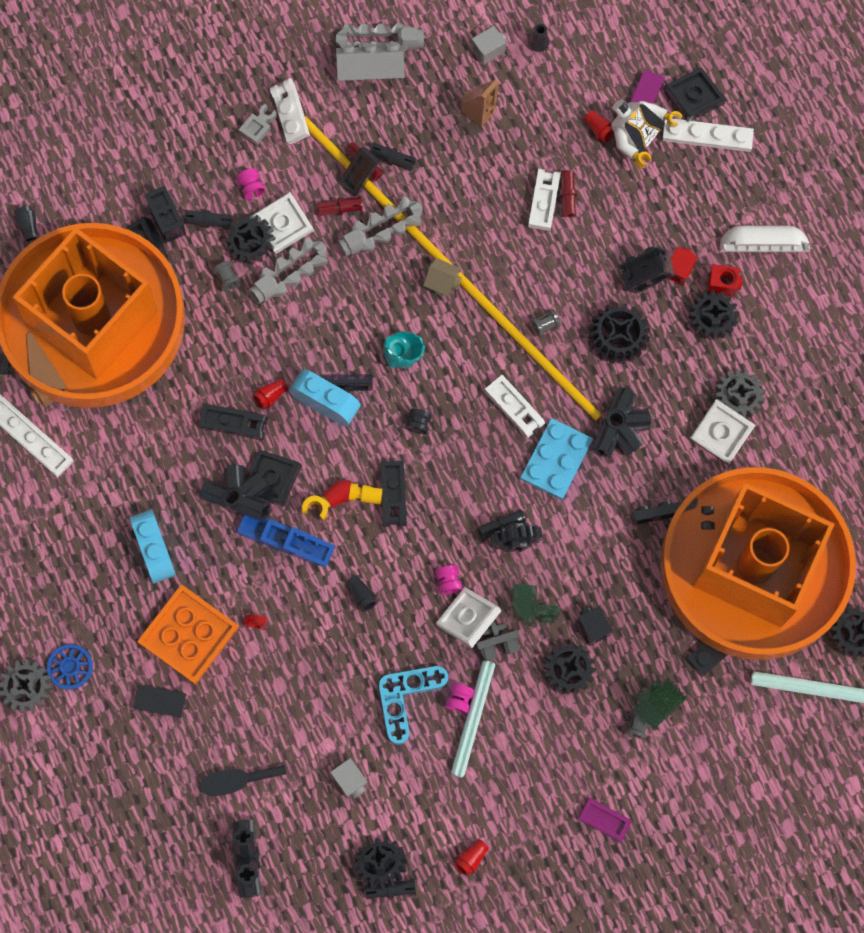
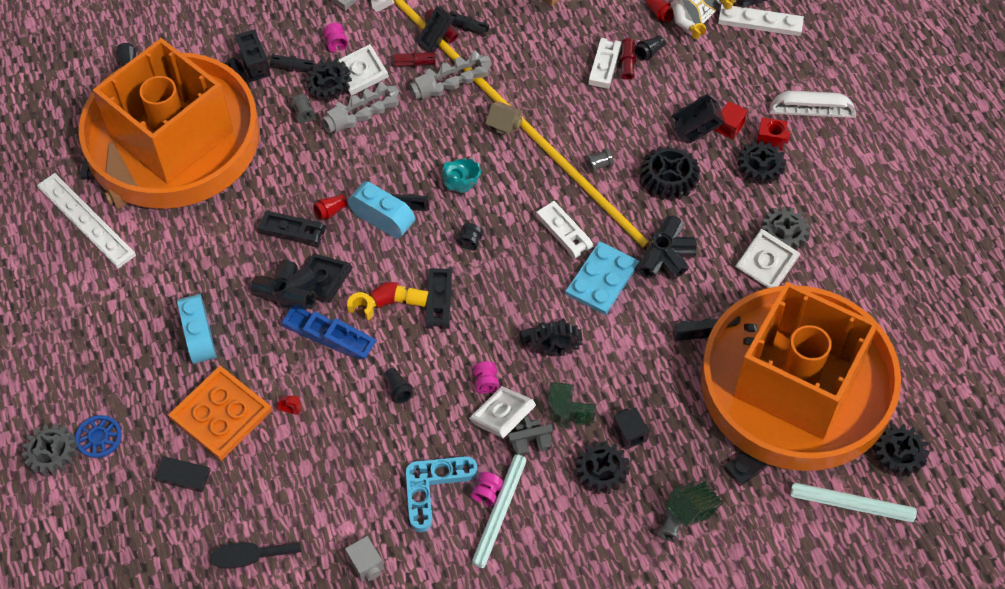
camera: 10 degrees right, 15 degrees down
none -> black cone [635,35,666,61]

